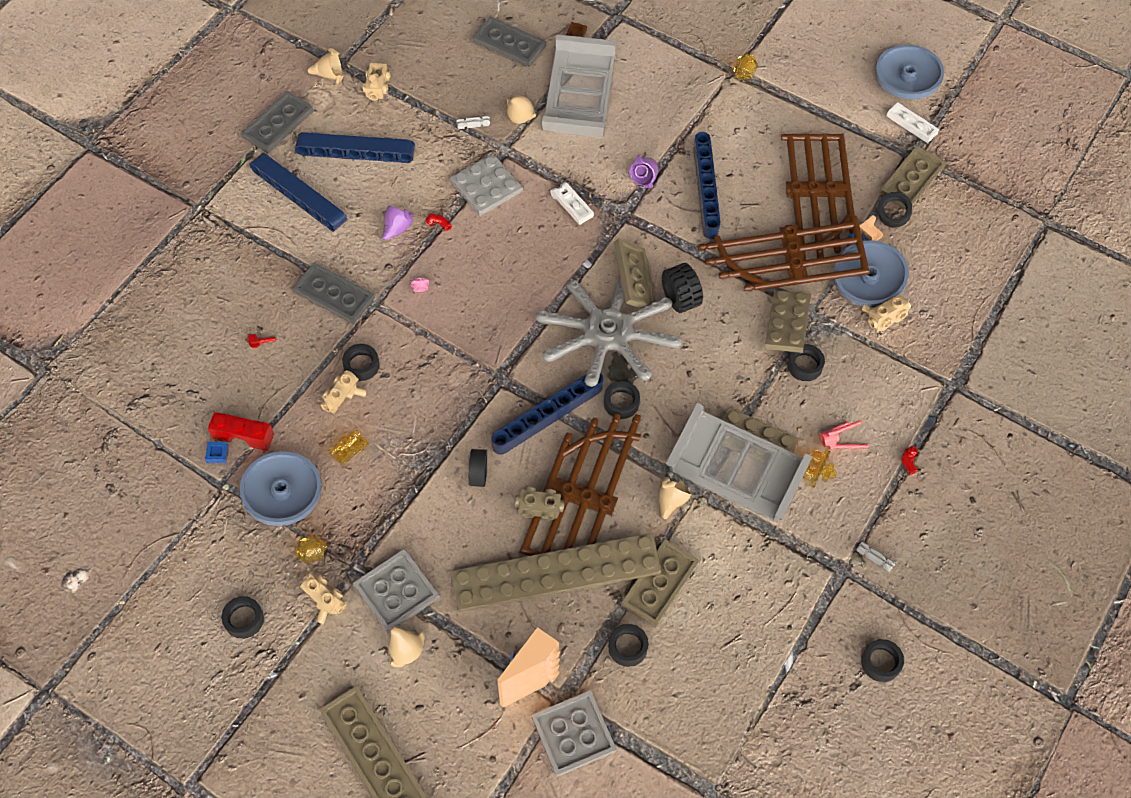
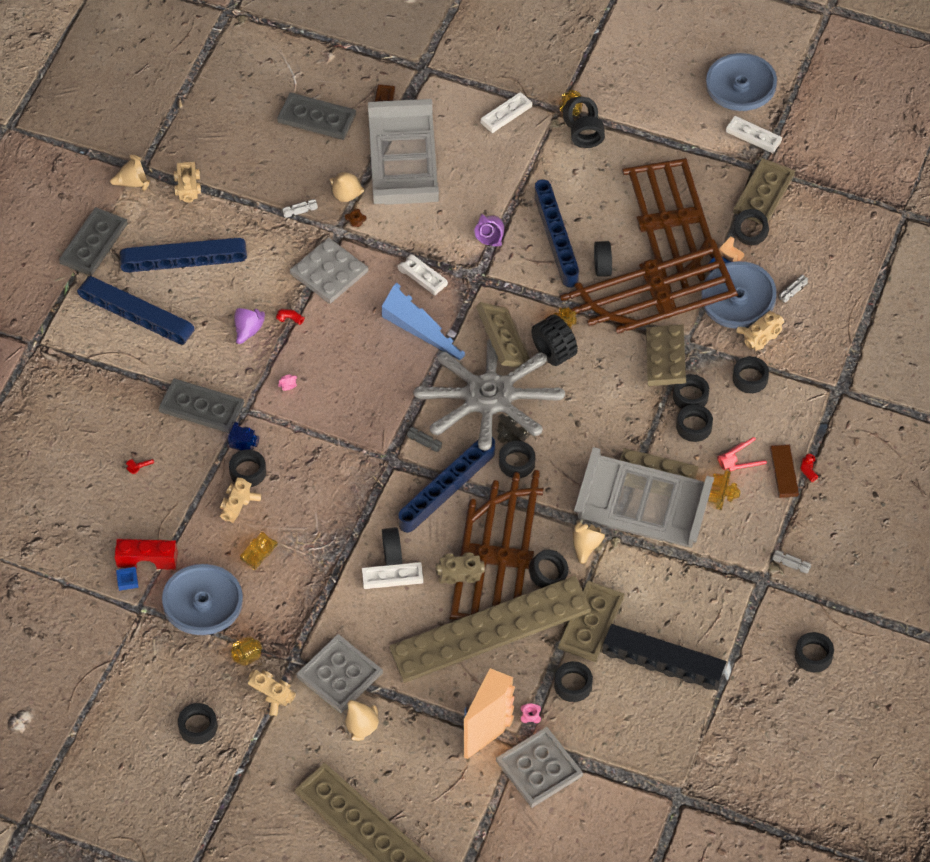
camera: 10 degrees left, 5 degrees down
none -> clear blue brick [228,422,259,451]
none -> reddish brown plate [345,209,367,227]
none -> white plate [362,562,423,589]
none -> medium blue wedge [382,283,465,360]
none -> dark grey axle [407,427,442,452]
none -> white plate [481,92,532,133]
none -> bright pink plate [521,703,541,724]
none -> black tyre [529,549,569,588]
none -> clear yellow gear [554,307,577,329]
none -> black tyre [563,96,598,128]
none -> black tyre [571,116,605,148]
none -> black tyre [594,241,612,276]
none -> black brick [603,624,727,691]
none -> black tyre [676,404,713,442]
none -> black tyre [733,356,769,394]
none -> reddish brown tile [770,444,799,498]
none -> light grey axle [779,275,808,302]

